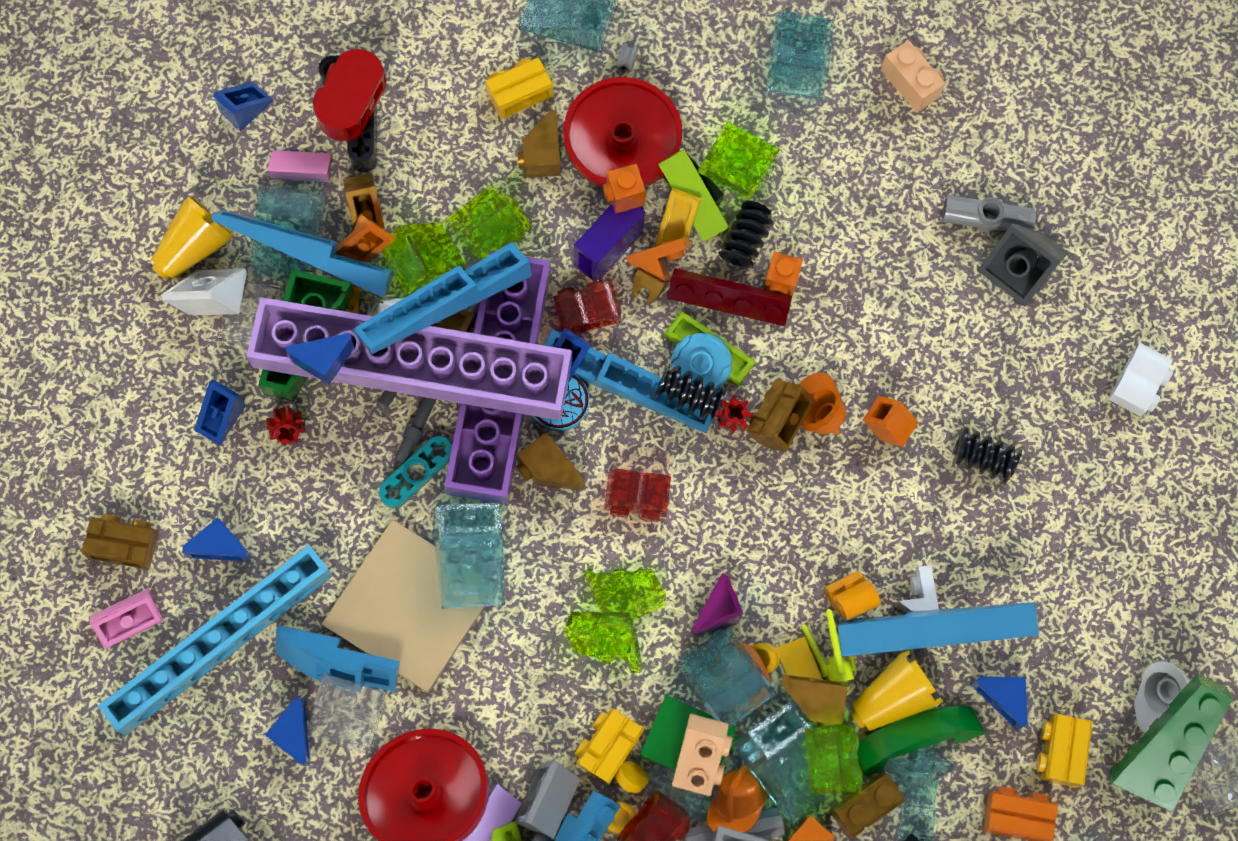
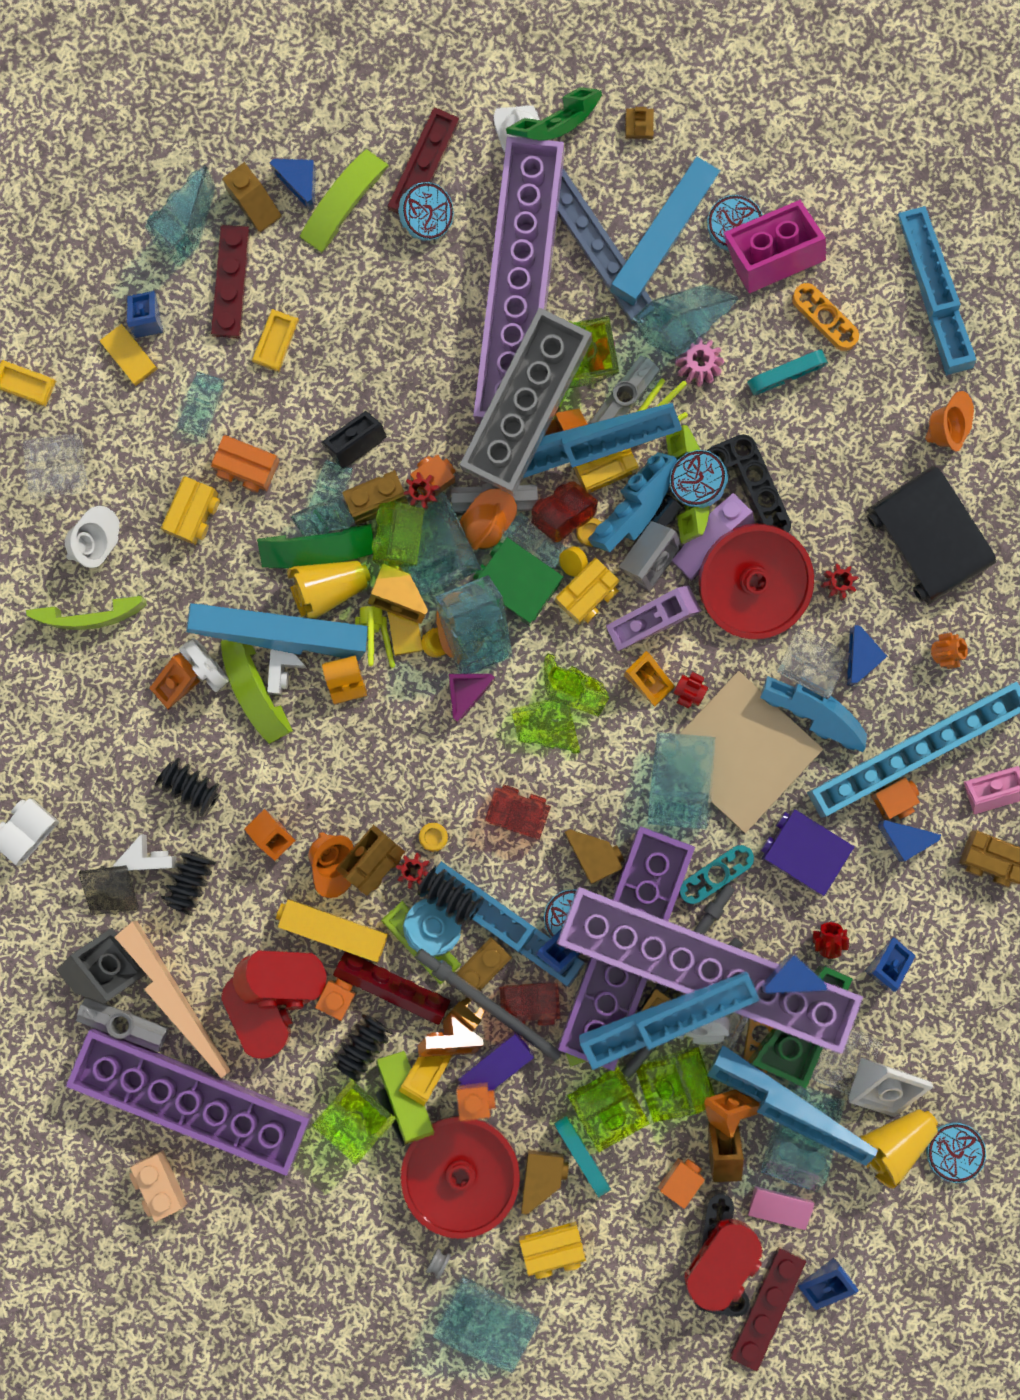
camera: 165 degrees left, 10 degrees up
light nougat brick [672,714,732,796] -> none
clear light blue slope [765,11,834,100] -> none
blue slope [971,677,1028,730] -> none
wedge [1109,674,1233,812] -> none
none -> lime slope [26,596,147,630]
none -> medium lavender brick [66,1028,313,1176]
none -> clear smoke piece [78,865,139,915]
none -> white slope [113,834,177,871]
none -> light nougat slope [115,921,231,1078]
none -> orange slope [149,653,201,709]
none -> black piece [160,851,217,916]
none -> white plate [179,637,229,692]
none -> lime slope [221,640,293,744]
none -> red brick [221,977,293,1059]
none -> red brick [233,950,326,1010]
none -> yellow brick [276,899,389,962]
none -> red gear [403,472,441,509]
none -> dark grey bar [415,948,562,1061]
none -> yellow tile [419,823,448,852]
none -> pearl gold brick [456,936,512,1000]
none -> teal beam [554,1116,611,1198]
none -> lavender slope [606,586,701,651]
none -> light orange slope [623,651,675,706]
none -> orange brick [658,1158,705,1209]
none -> red gear [673,672,708,709]
none -> dark red plate [729,1247,806,1372]
none -> dark purple brick [760,809,855,896]
none -> red gear [821,564,859,601]
none -> orange brick [871,777,920,820]
none -> tile [926,1122,986,1183]
none -> orange gear [931,632,968,669]

